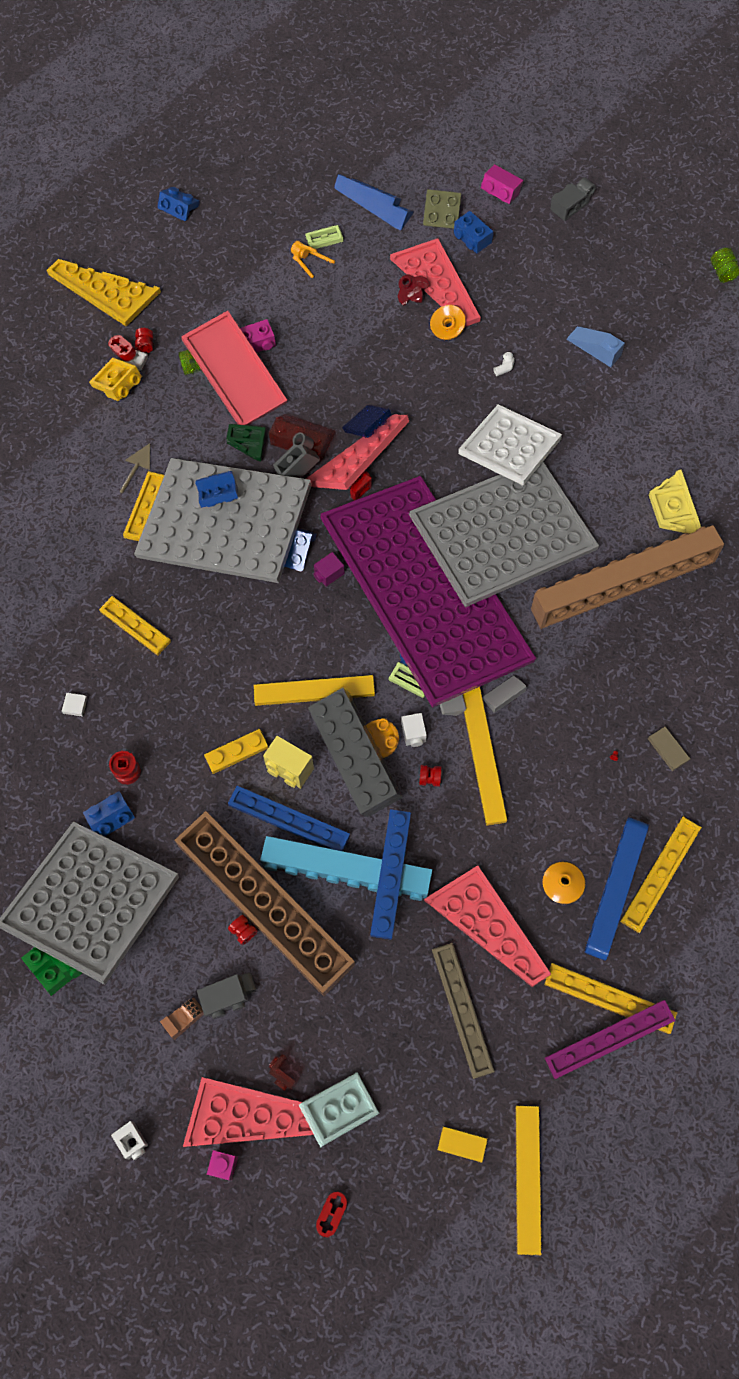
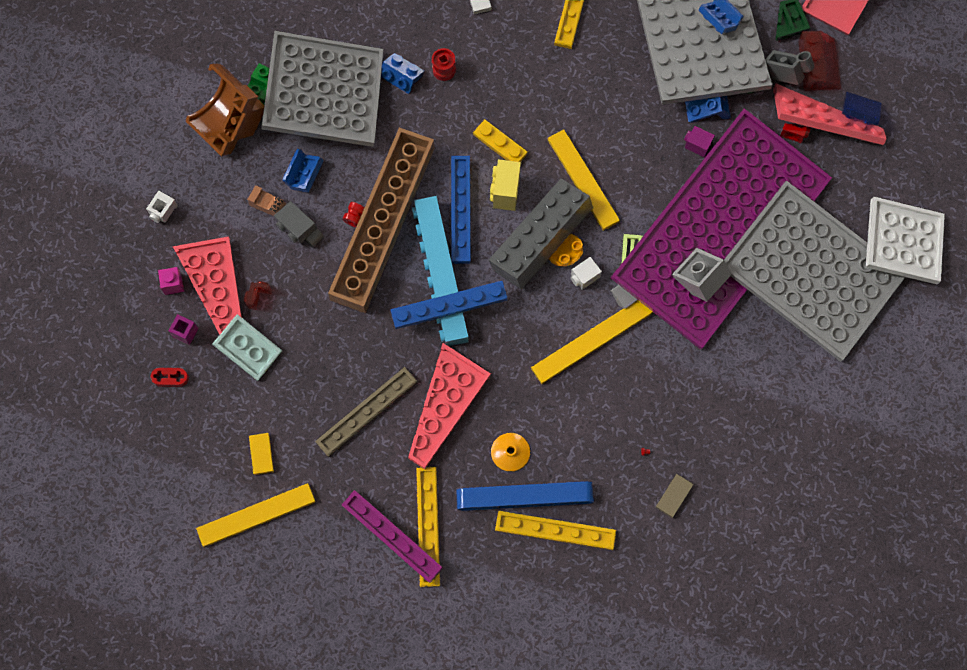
camera: 65 degrees right, 5 degrees up
red wheel [419,765,441,787] -> none
light grey slope [482,676,527,713] -> none
medium nougat brick [531,525,724,629] -> none
light yellow wing [649,470,701,534] -> none
none -> magenta brick [168,314,199,345]
none -> dark orange piece [186,64,265,156]
none -> blue bracket [282,149,324,193]
none -> light grey slope [672,248,731,302]

